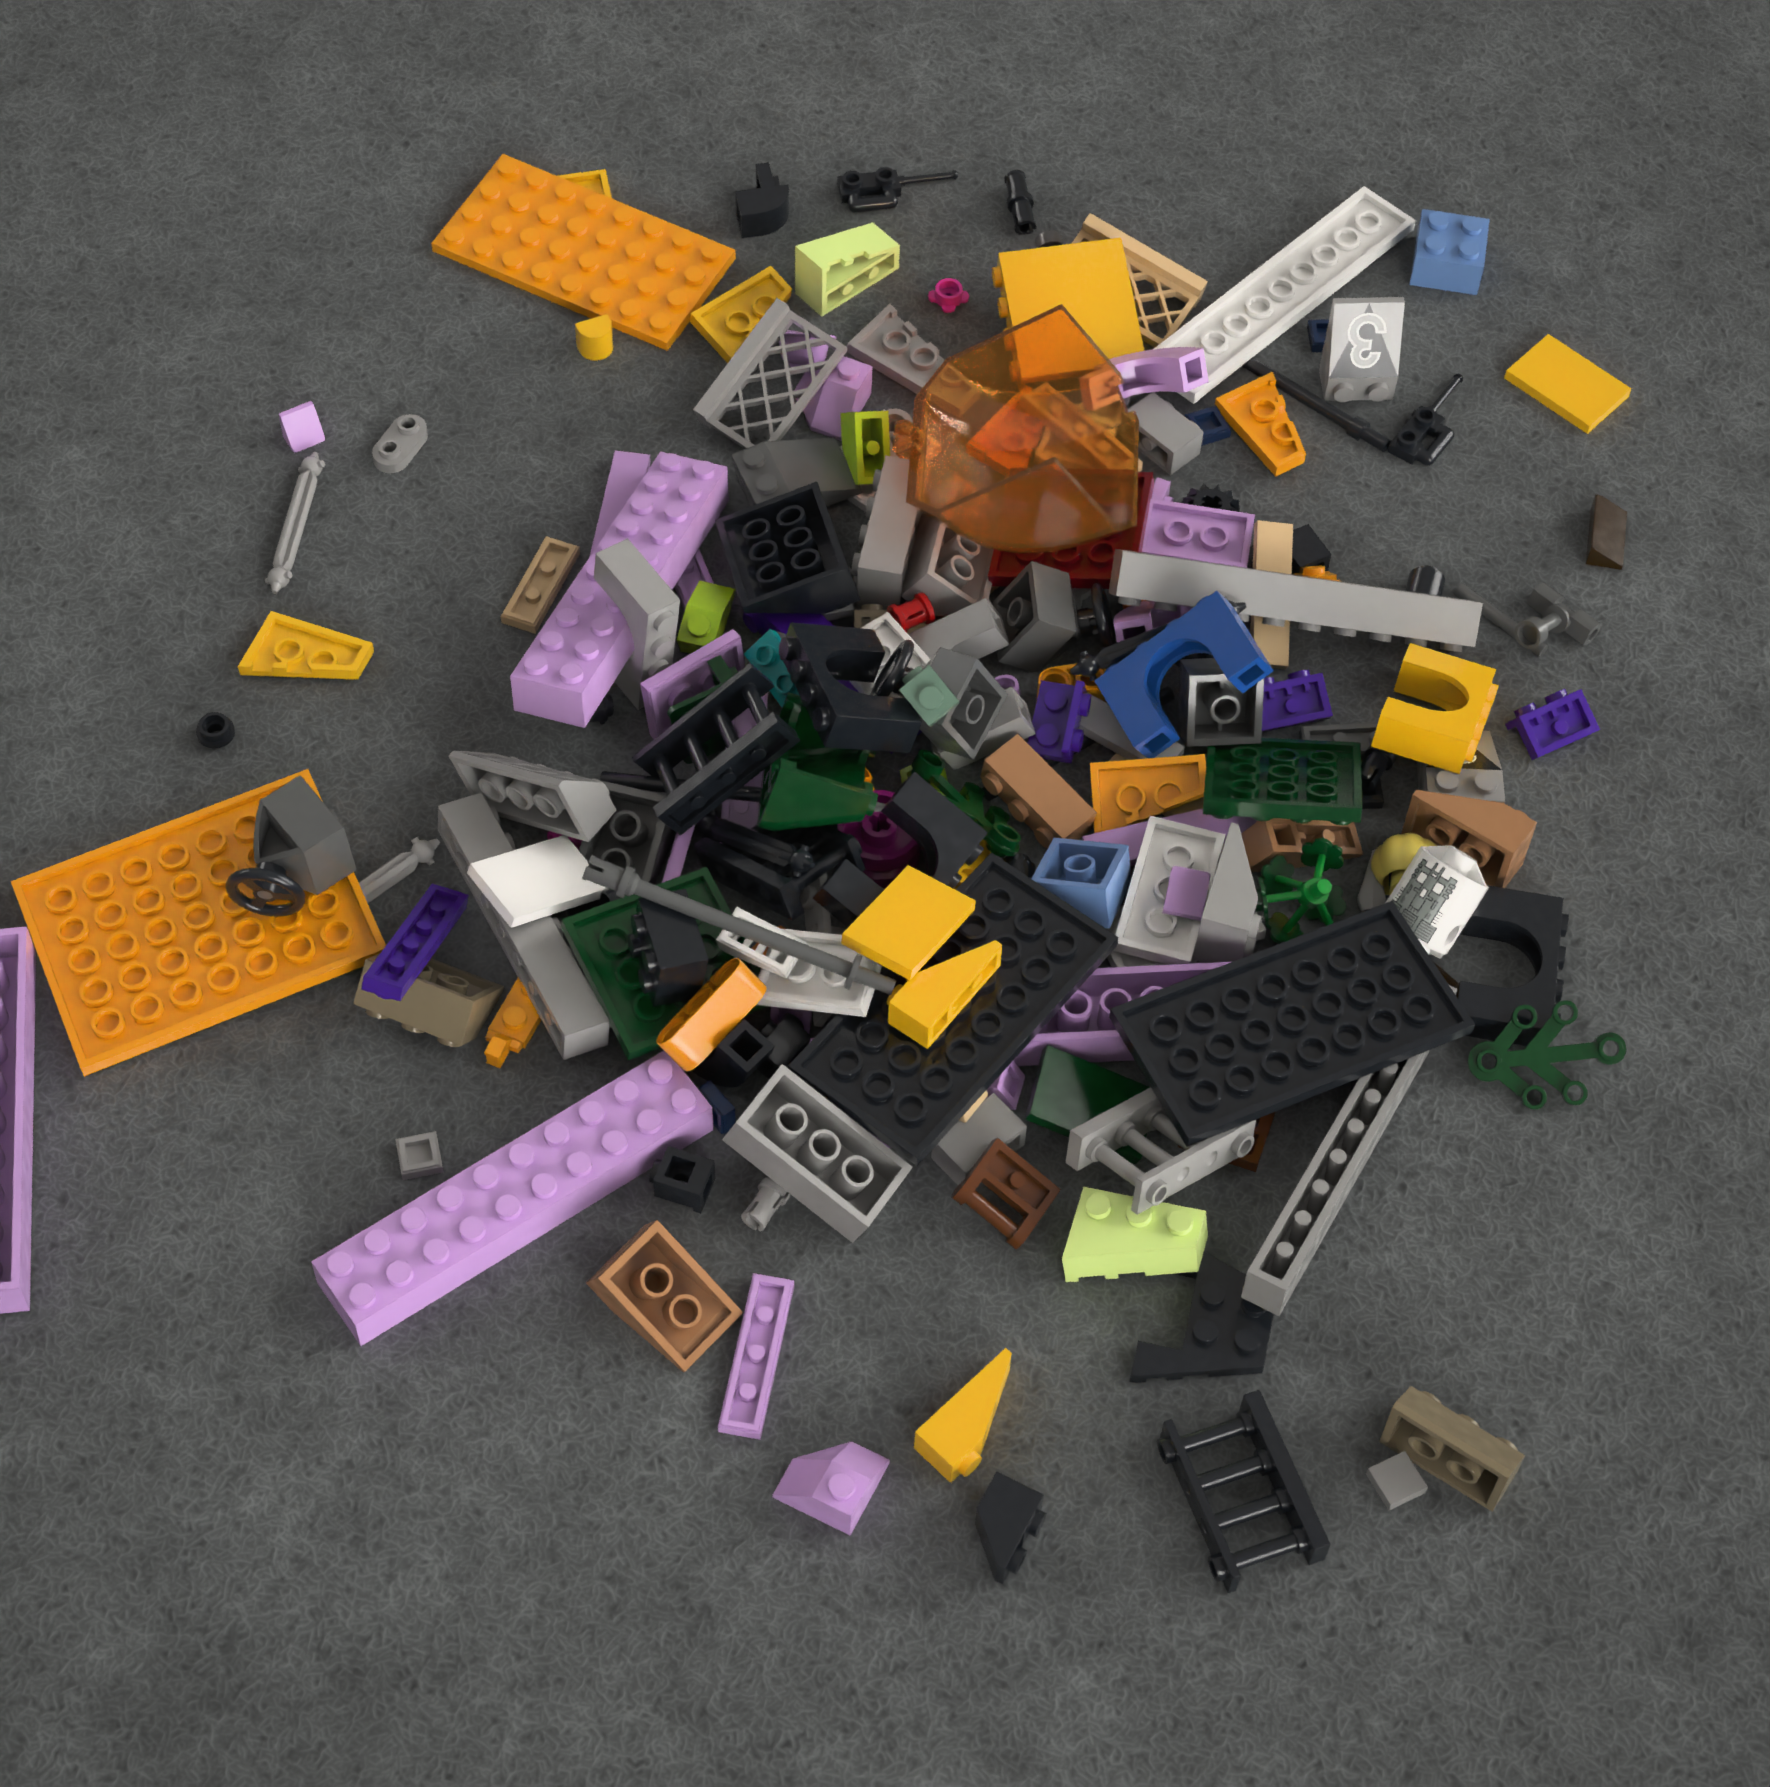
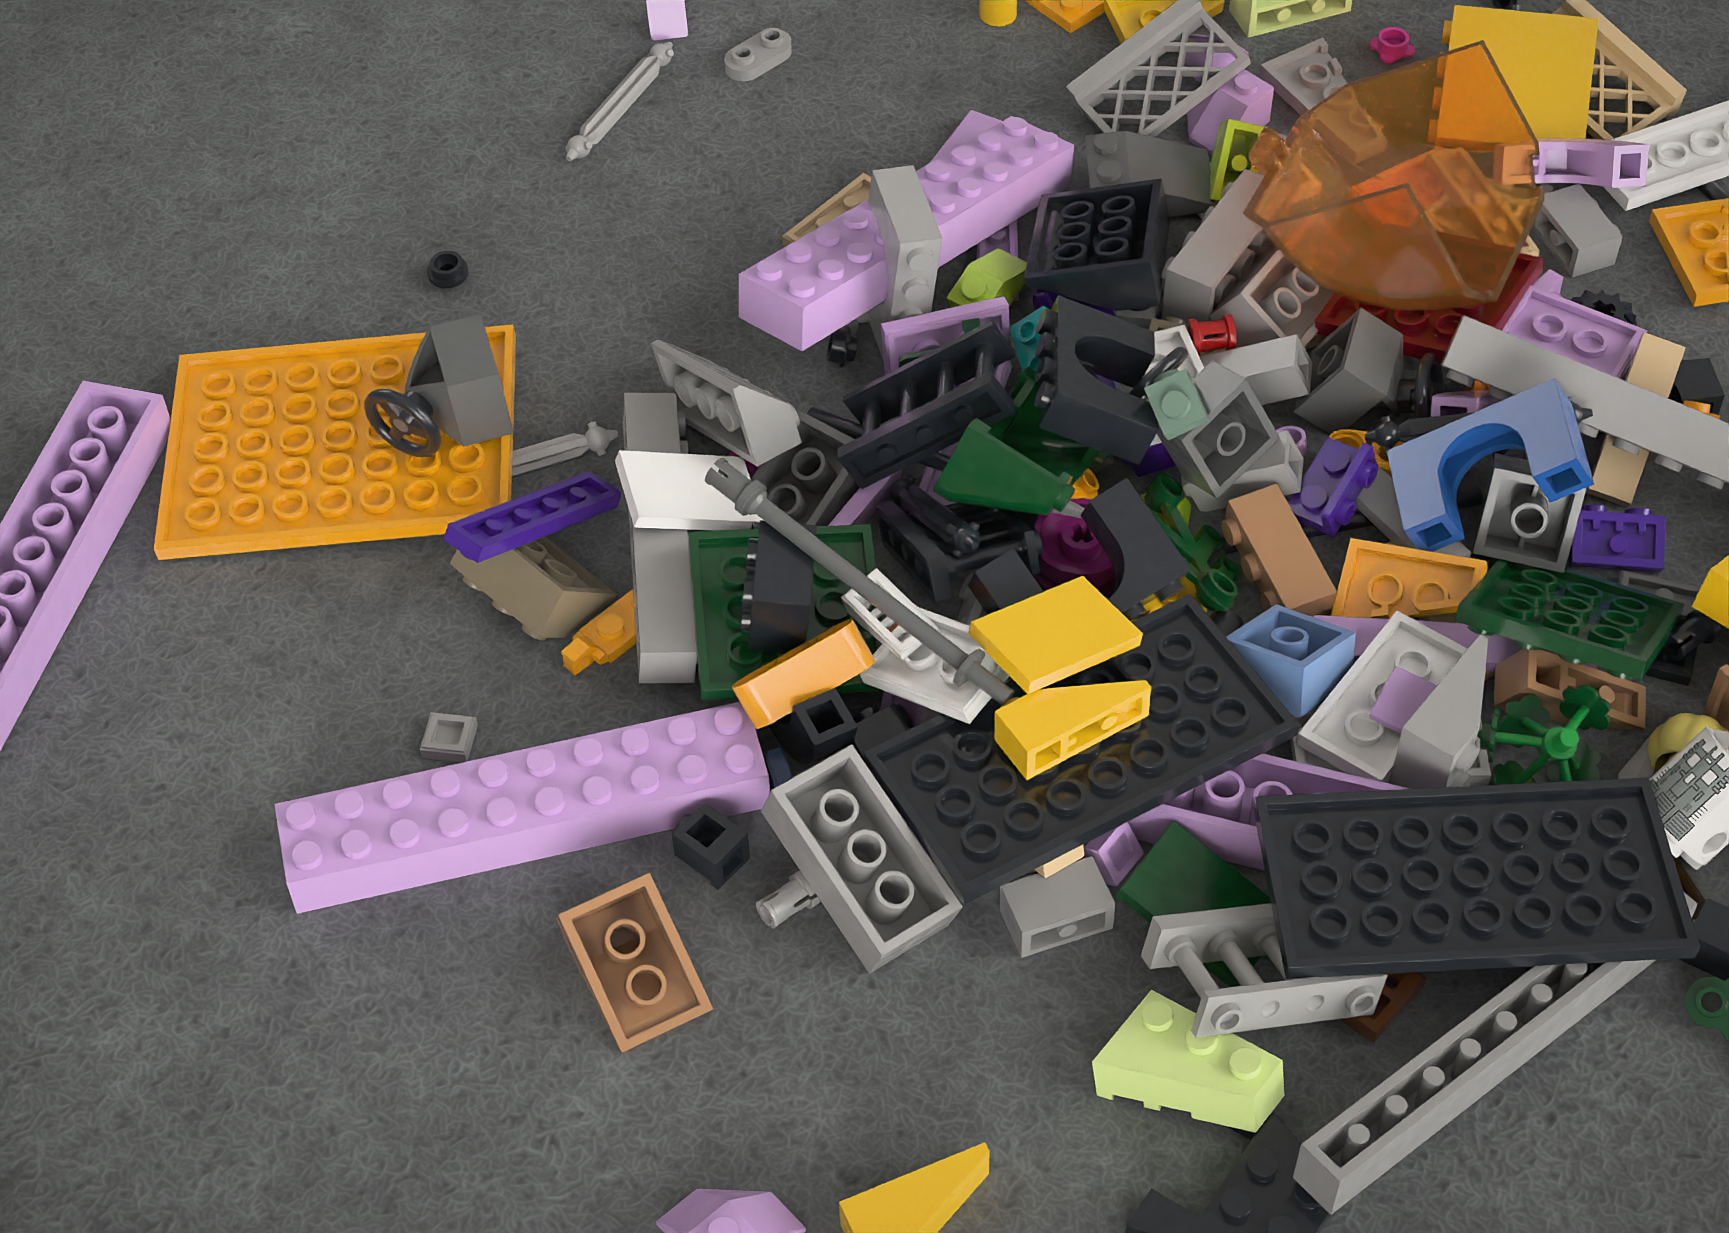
camera: 25 degrees right, 5 degrees down
yellow wing [238,611,374,680] -> none
lavender tile [718,1273,794,1440] -> none
reddish brown plate [951,1138,1061,1249] -> none
dark blue tile [1184,405,1231,446] -> none

